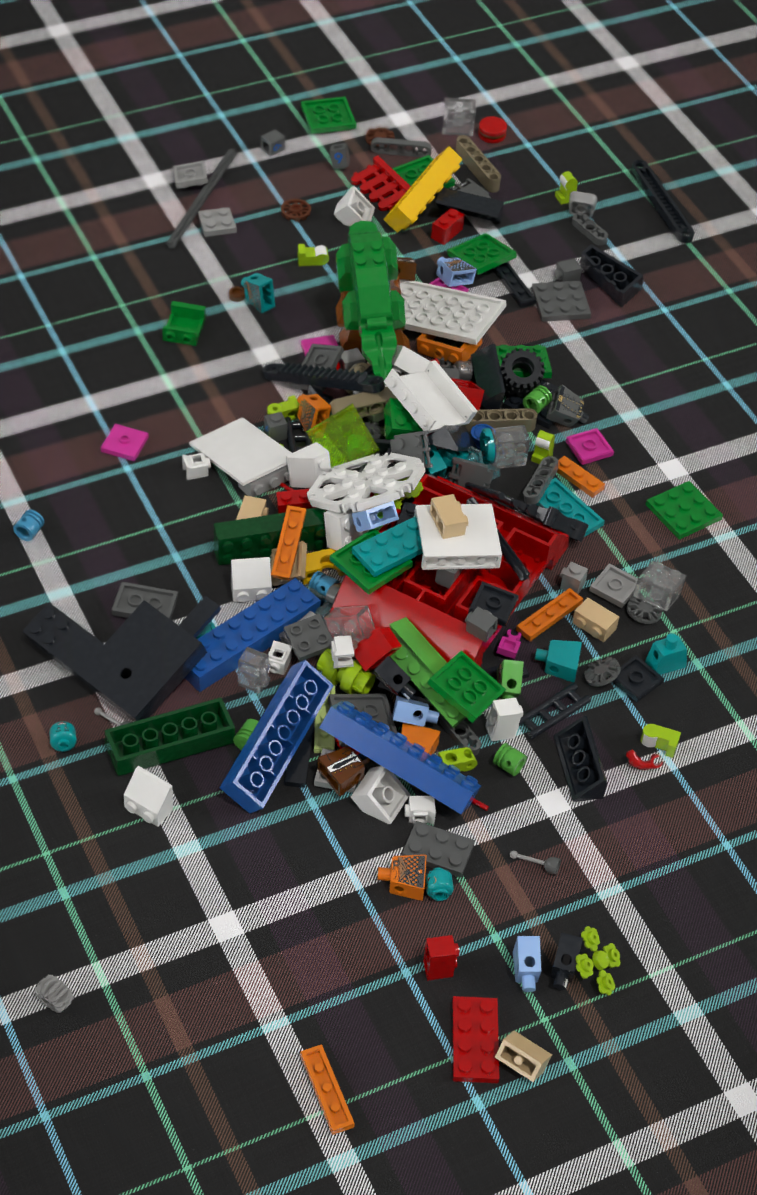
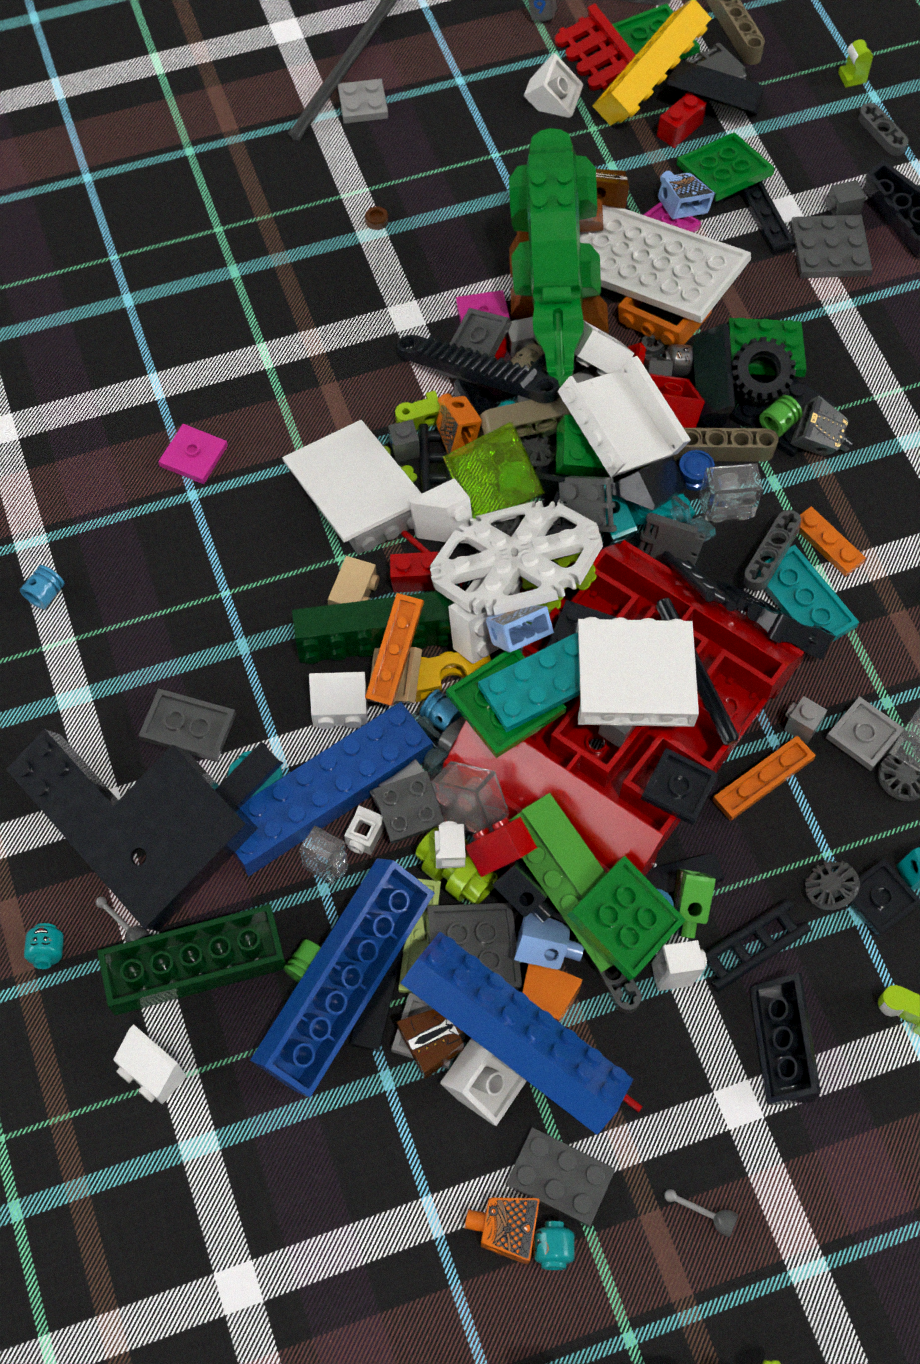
camera: 10 degrees right, 15 degrees up
green panel [162,301,206,346] -> none
light grey plate [173,161,208,189] -> none
white window [182,453,211,480] -> none
teal torso [241,273,275,313] -> none
copper wheel [281,199,311,222] -> none
lime leg [297,244,329,266] -> none
white window [405,796,436,825] -> none
tan brick [429,494,468,539] -> none
lime leg [437,747,477,772] -> none
dark grey brick [465,607,498,642] -> none
teal tile [480,428,495,464] -> none
bright green piece [493,743,527,776] -> none
dark pink plate [496,629,521,659] -> none
lime leg [531,430,555,464] -> none
teal torso [535,640,582,682] -> none
dark pink plate [565,428,614,465] -> none
light grey piece [569,191,597,218] -> none
tan brick [572,598,619,642] -> none
red piece [626,750,663,770] -> none

